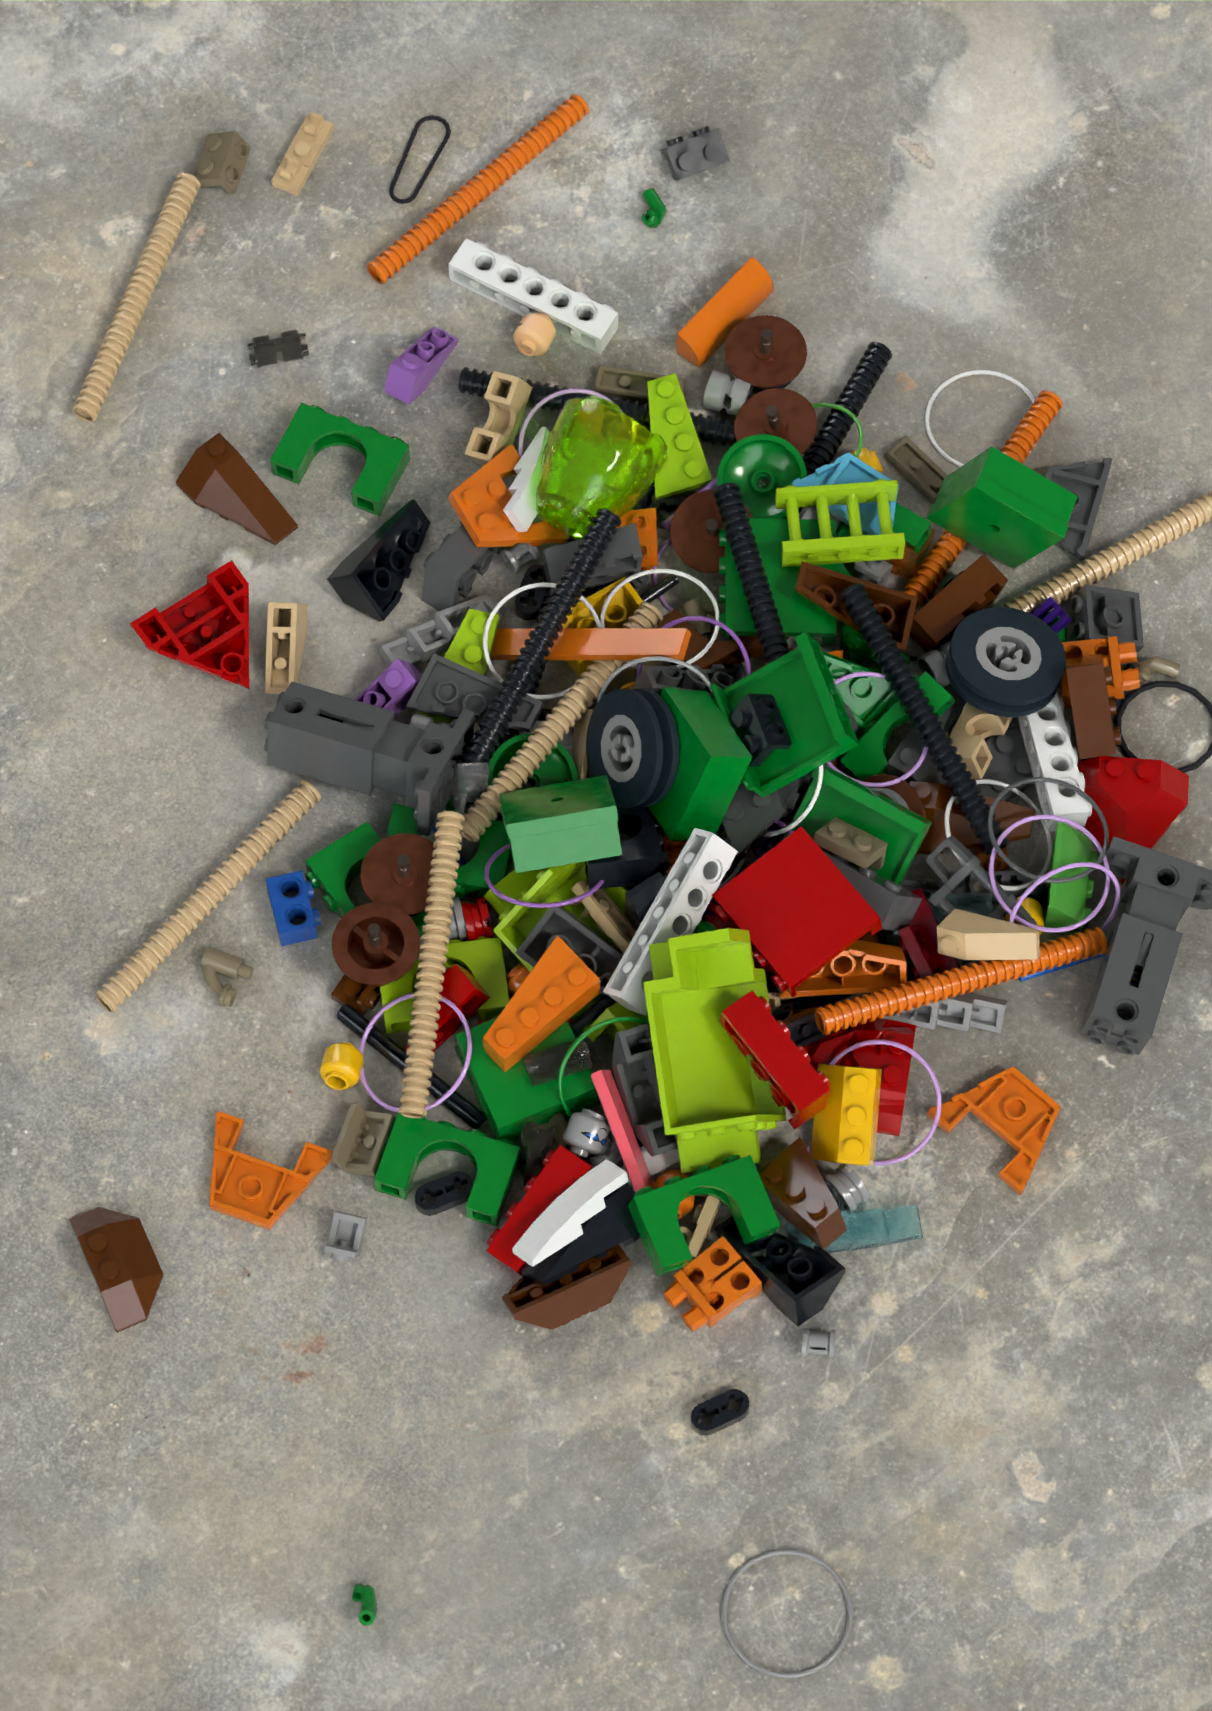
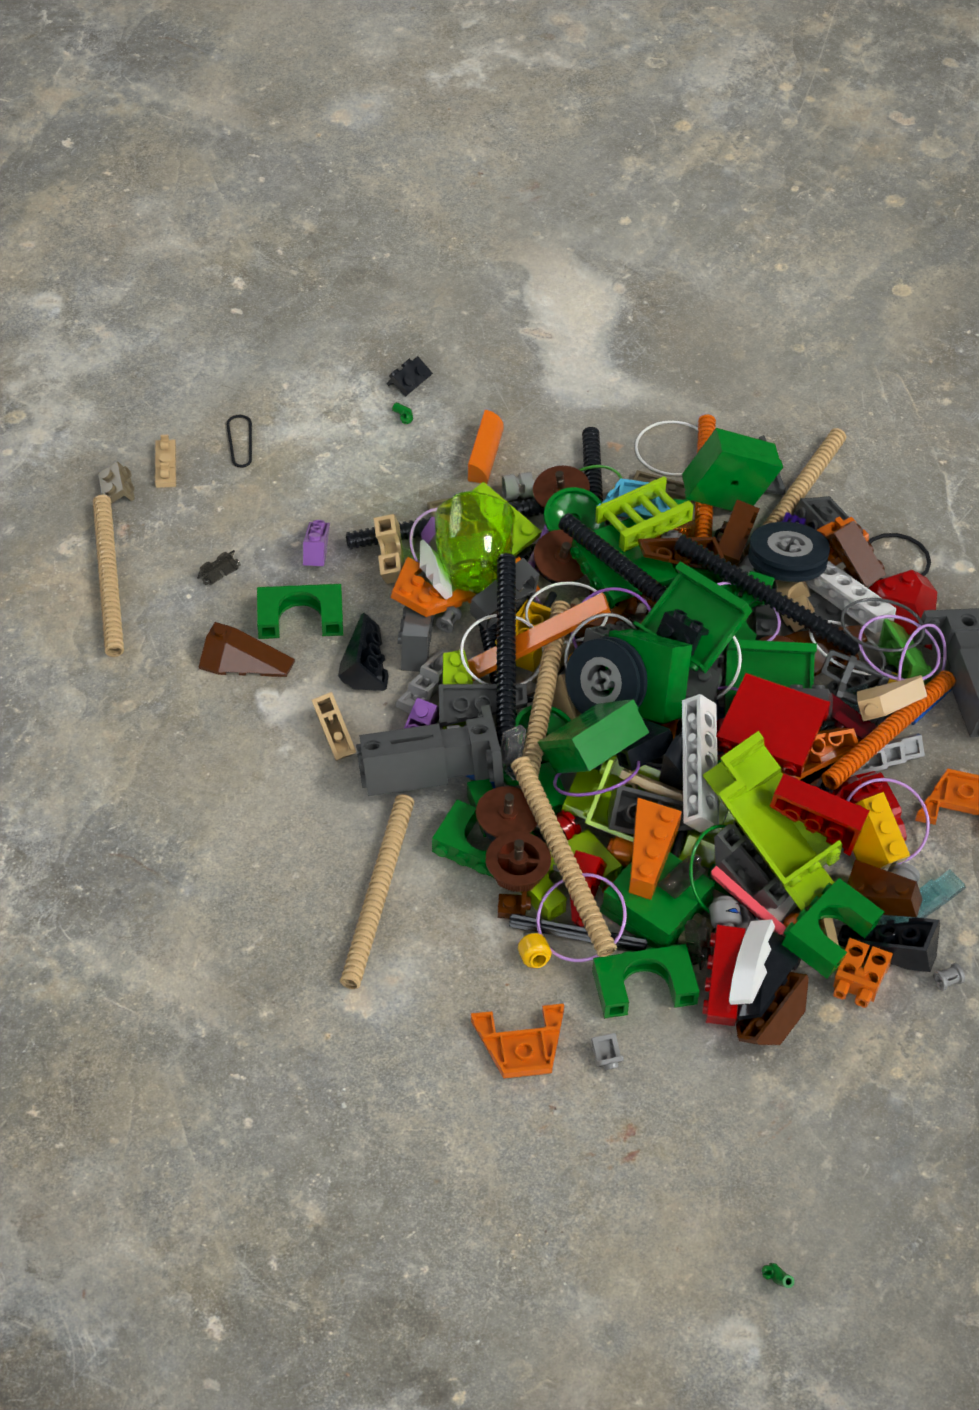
camera: 30 degrees left, 15 degrees down
reddish brown wedge [69,1207,164,1333] -> none
red wedge [130,560,249,689] -> none
dark tan plant [201,947,254,1007] -> none
blue brick [266,870,322,947] -> none
dark tan bracket [331,1103,396,1176] -> none
orange piece [367,94,589,284] -> none
black beam [415,1171,473,1216] -> none
white brick [448,238,618,355] -> none
light nougat head [513,312,556,356] -> none
black beam [515,564,548,621] -> none
black beam [691,1389,749,1436] -> none
copper piece [724,315,807,393] -> none
dark tan bracket [814,817,888,870] -> none
dark tan arm [1135,656,1180,683] -> none

